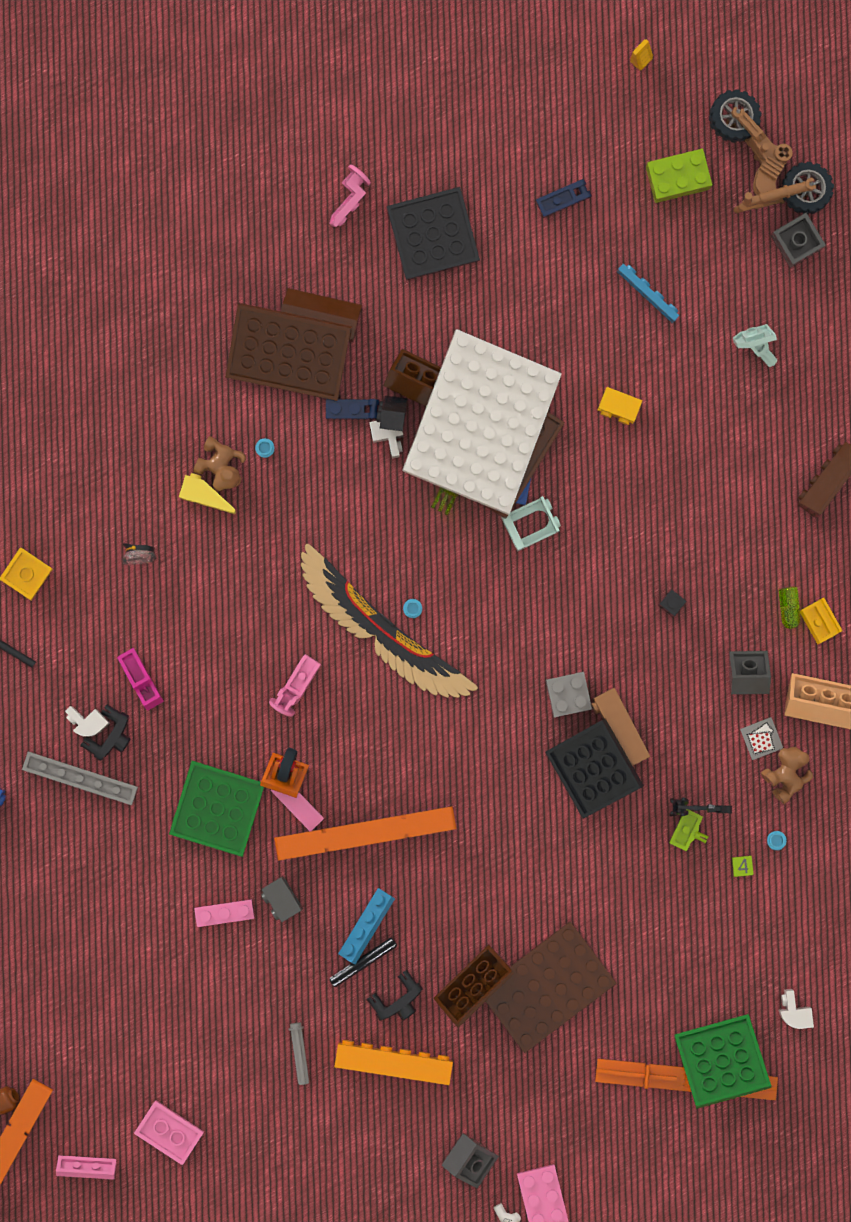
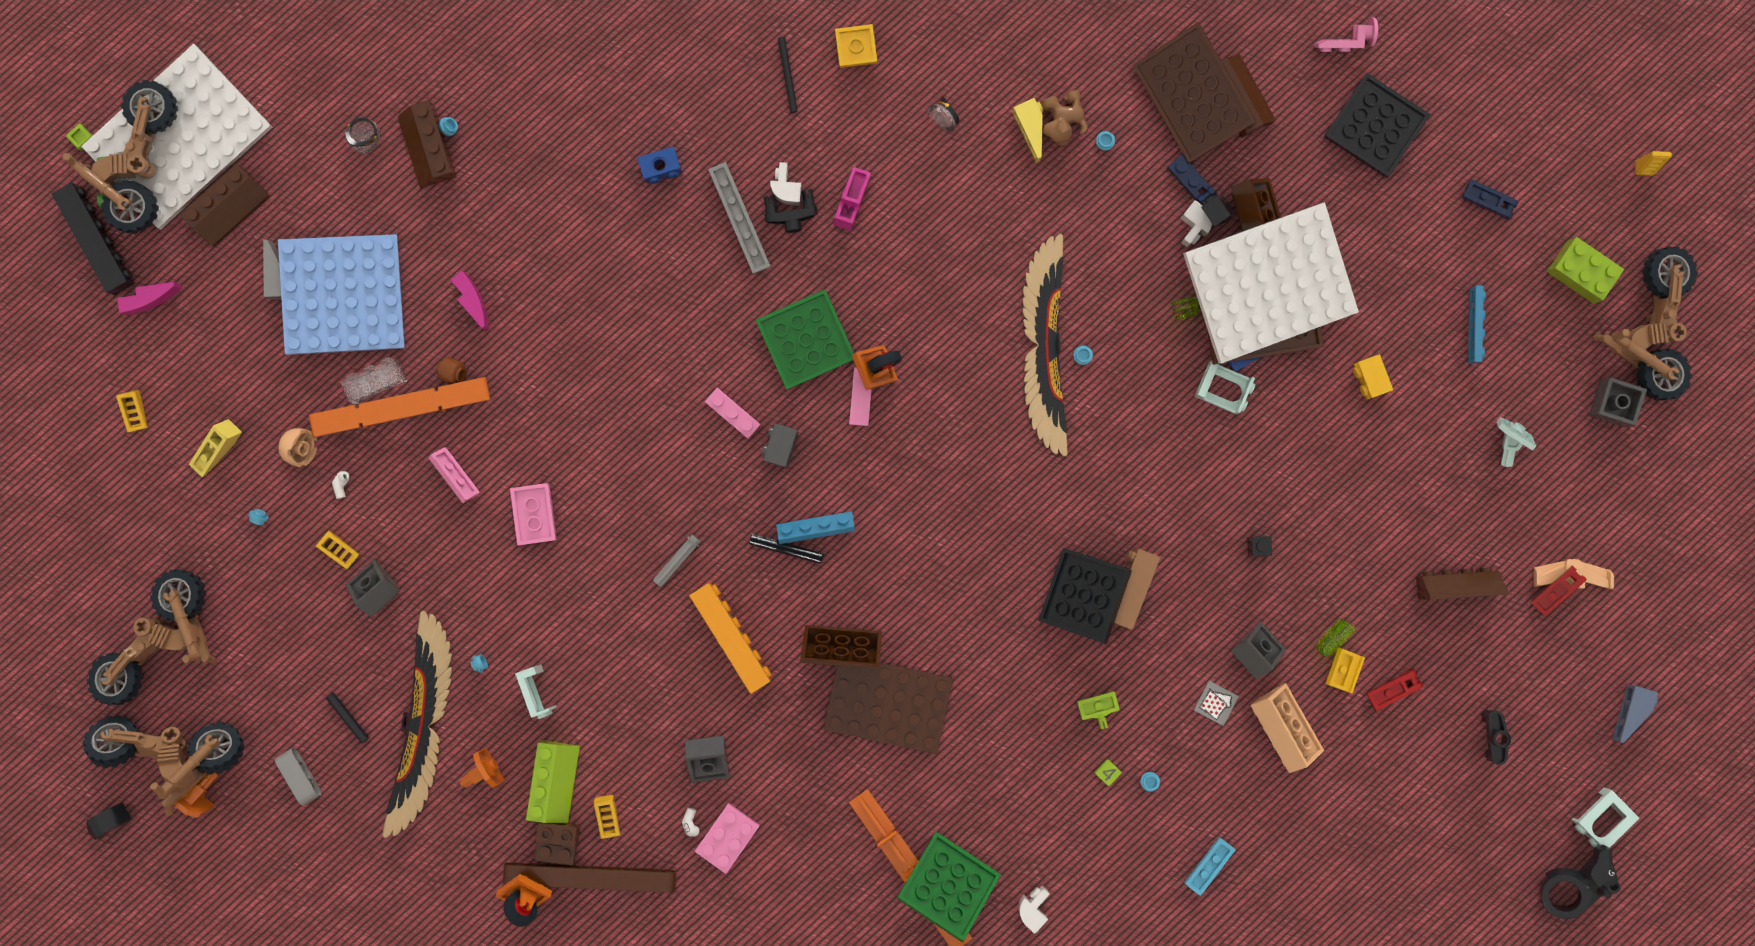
camera: 50 degrees right, 0 degrees up
bright pink piece [269,654,321,717] -> none
orange piece [274,806,457,861] -> none
black connector [366,970,423,1021] -> none
light grey brick [545,672,592,718] -> none
black piece [670,797,732,817] -> none
medium nougat animal [761,747,813,805] -> none

